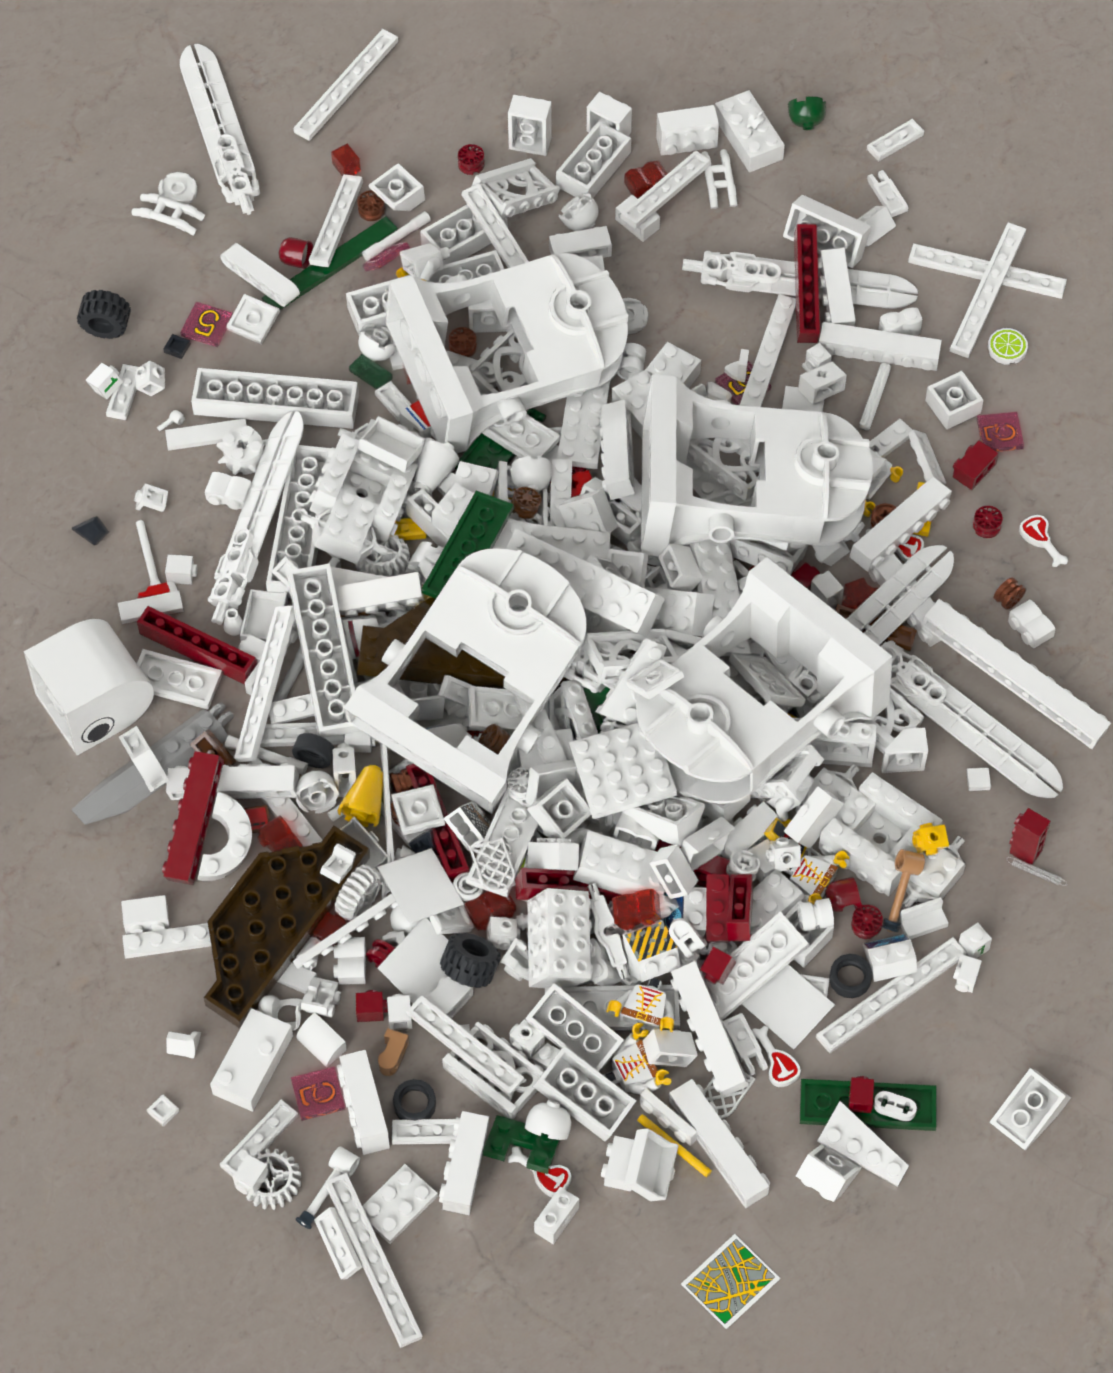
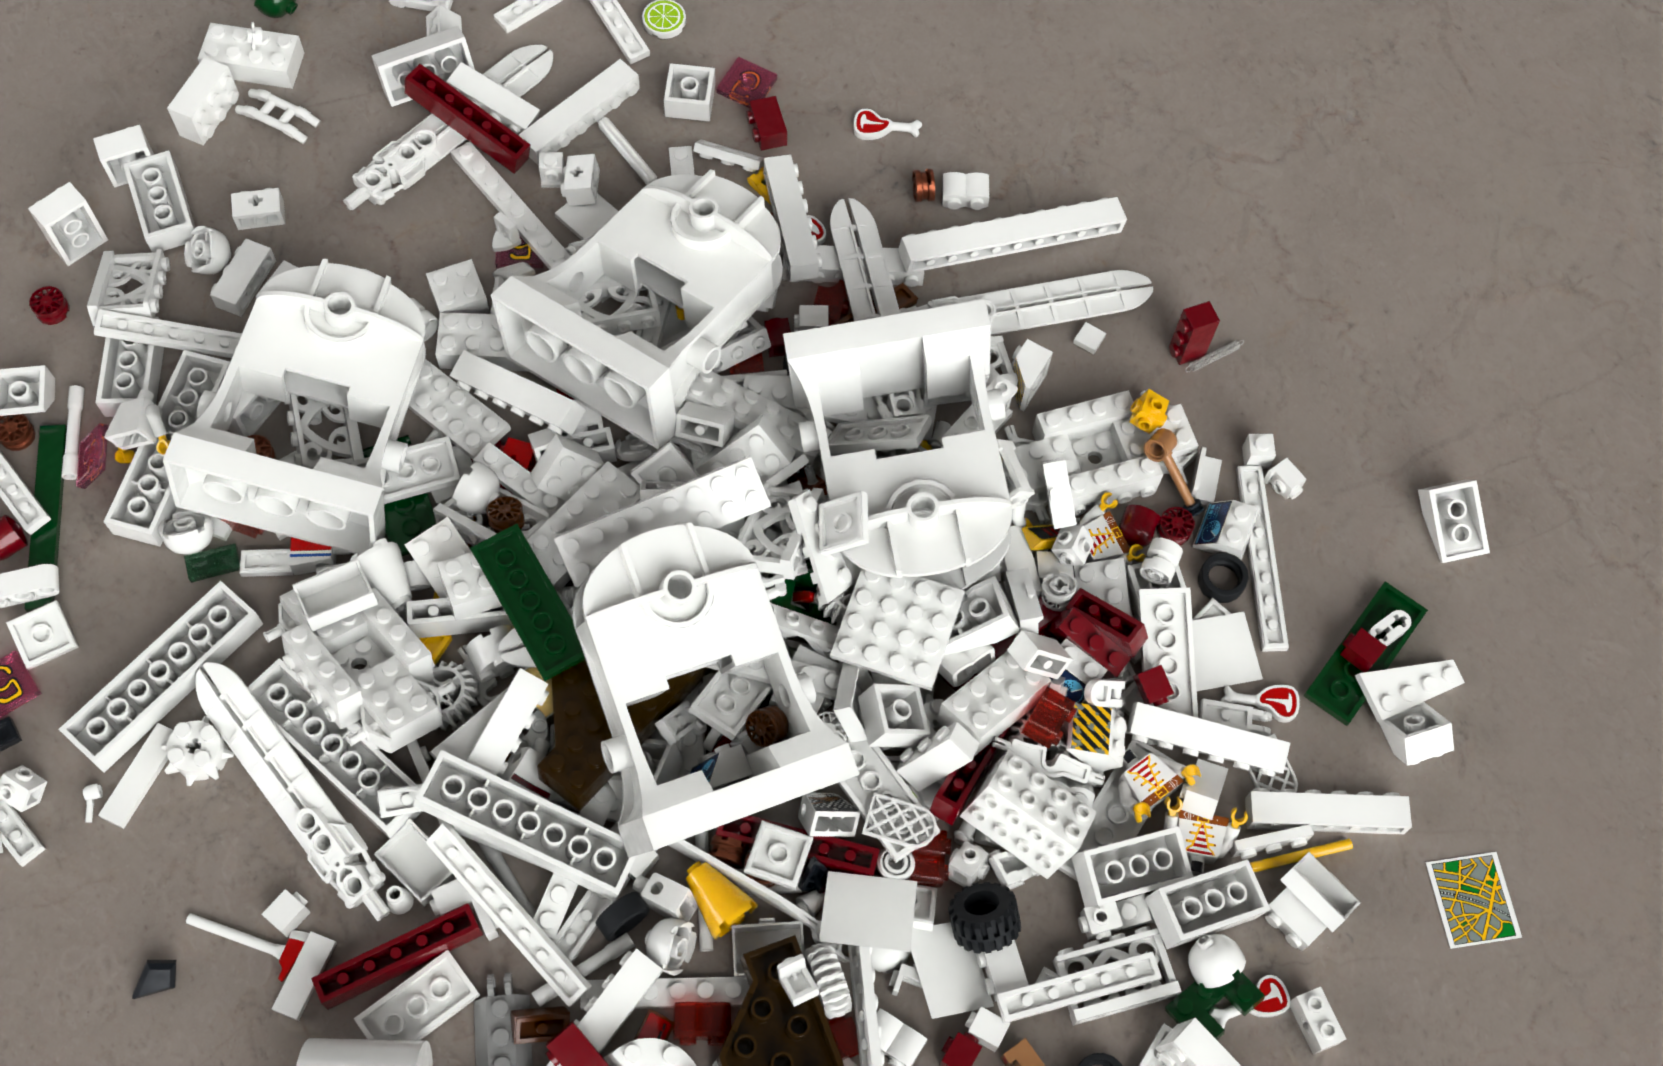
camera: 60 degrees left, 5 degrees up
white bracket [134,484,168,512] -> none
white brick [205,472,251,510] -> none
dark red wheel [365,939,395,968] -> none
white plate [621,151,711,229] -> none
clear red brick [624,161,667,199] -> none
white brick [879,308,923,336] -> none
dark red wheel [973,506,1003,538] -> none

